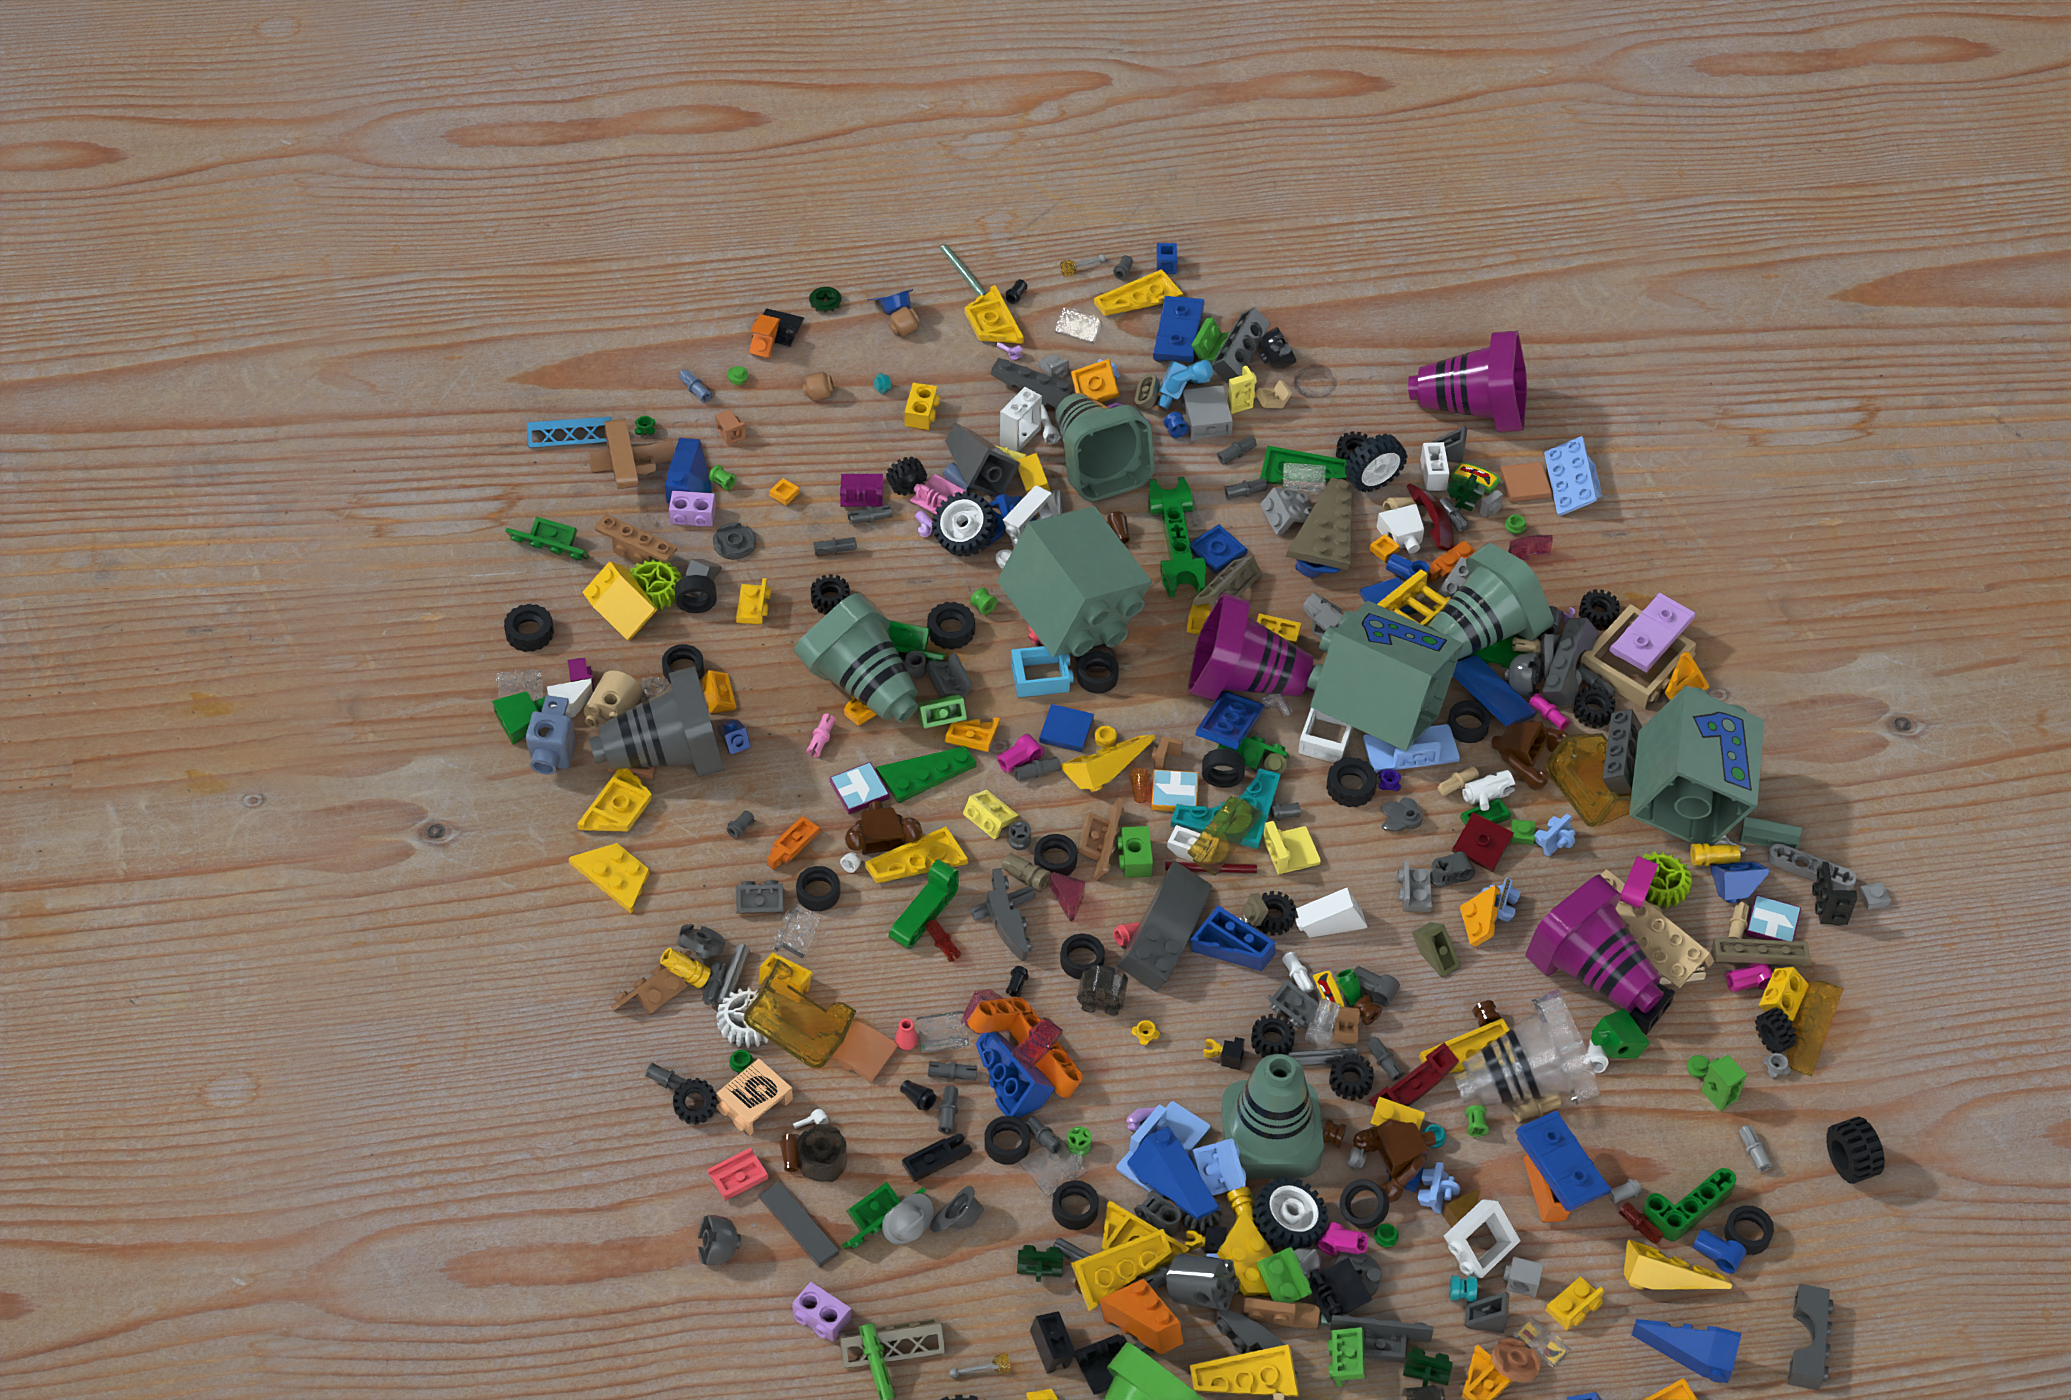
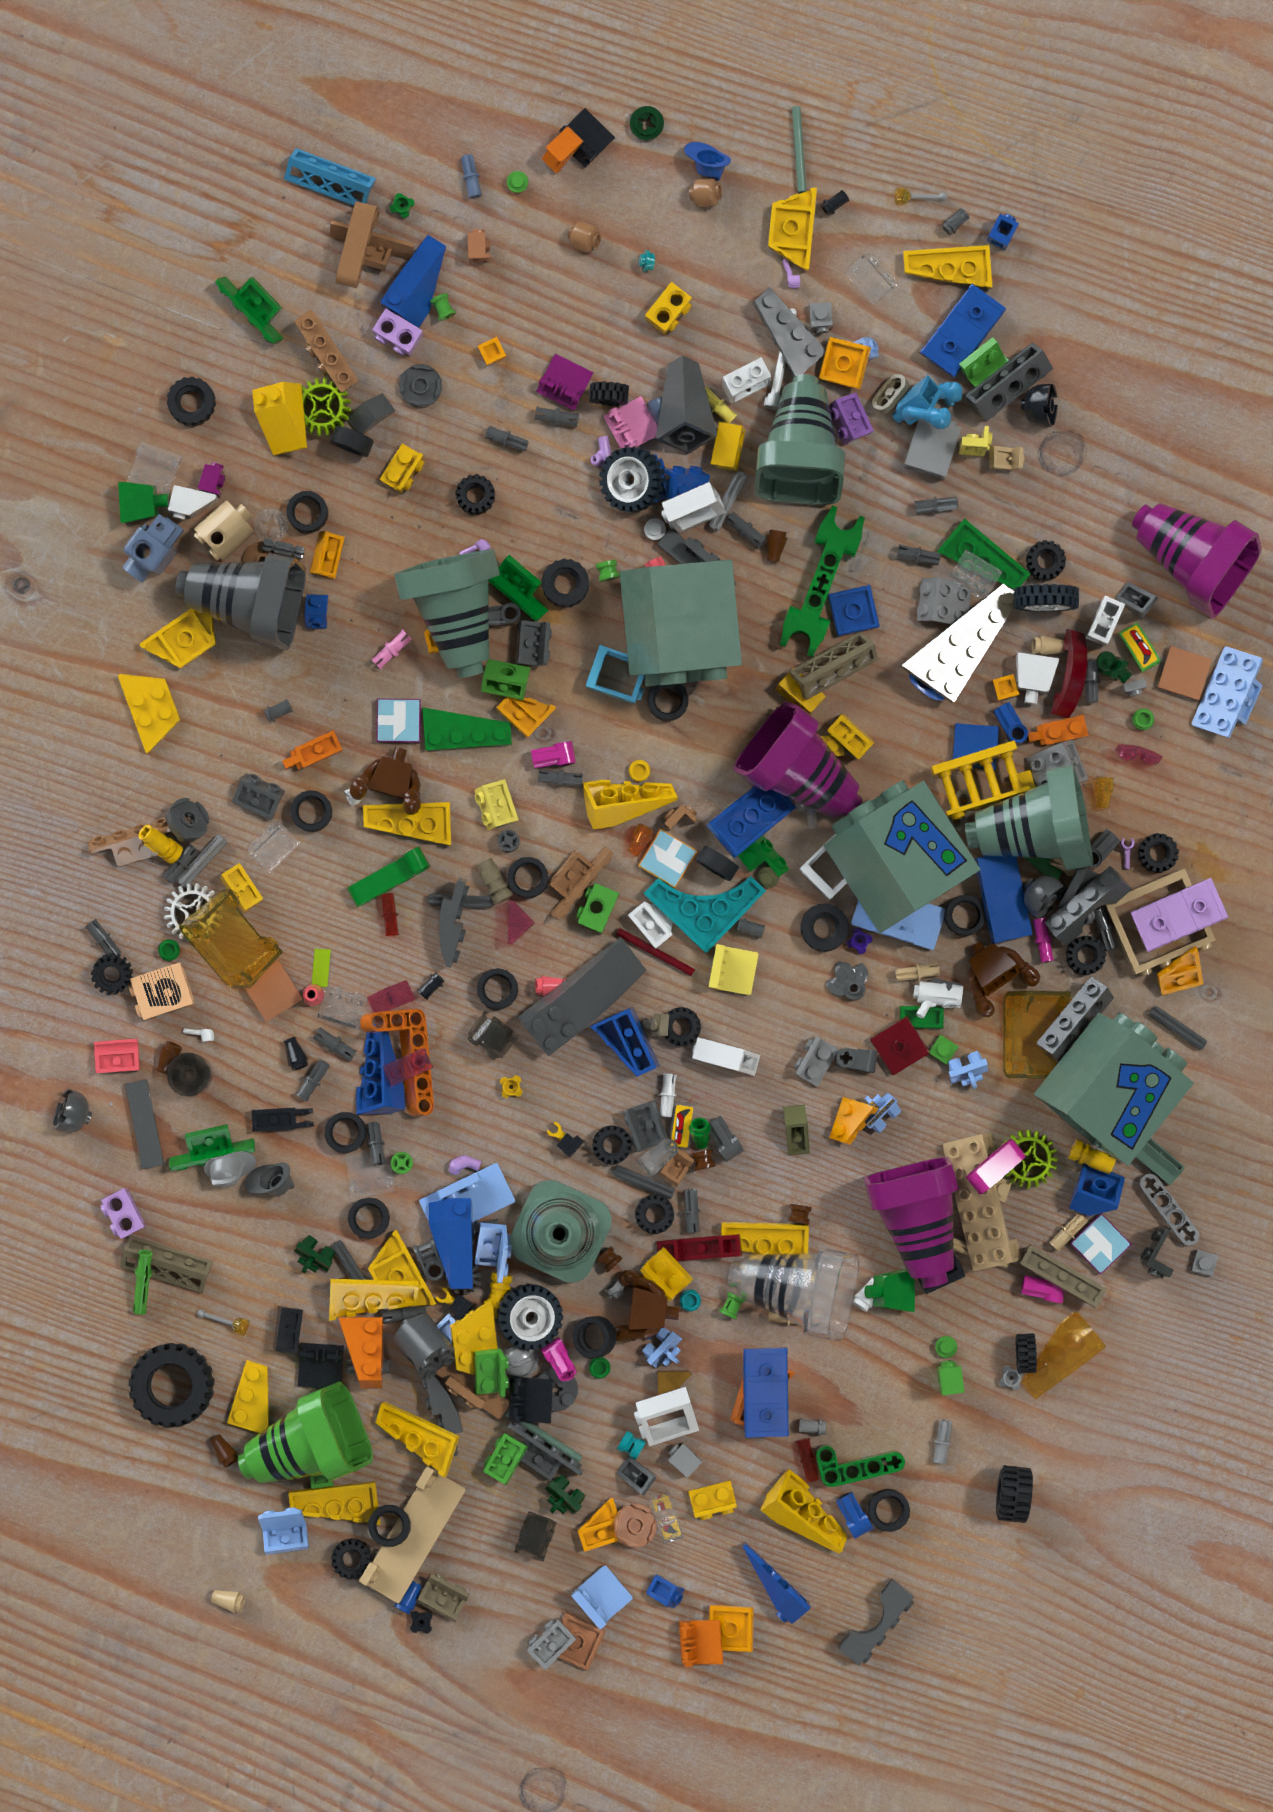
camera: 30 degrees right, 35 degrees up
blue tile [1039,704,1094,752] -> none
blue wheel [1163,412,1189,438] -> none
clear yellow windscreen [1188,796,1262,876] -> none
light grey plate [1302,593,1343,639] -> none
yellow brick [1759,967,1809,1021] -> none
none -> lime sticker [312,948,331,987]

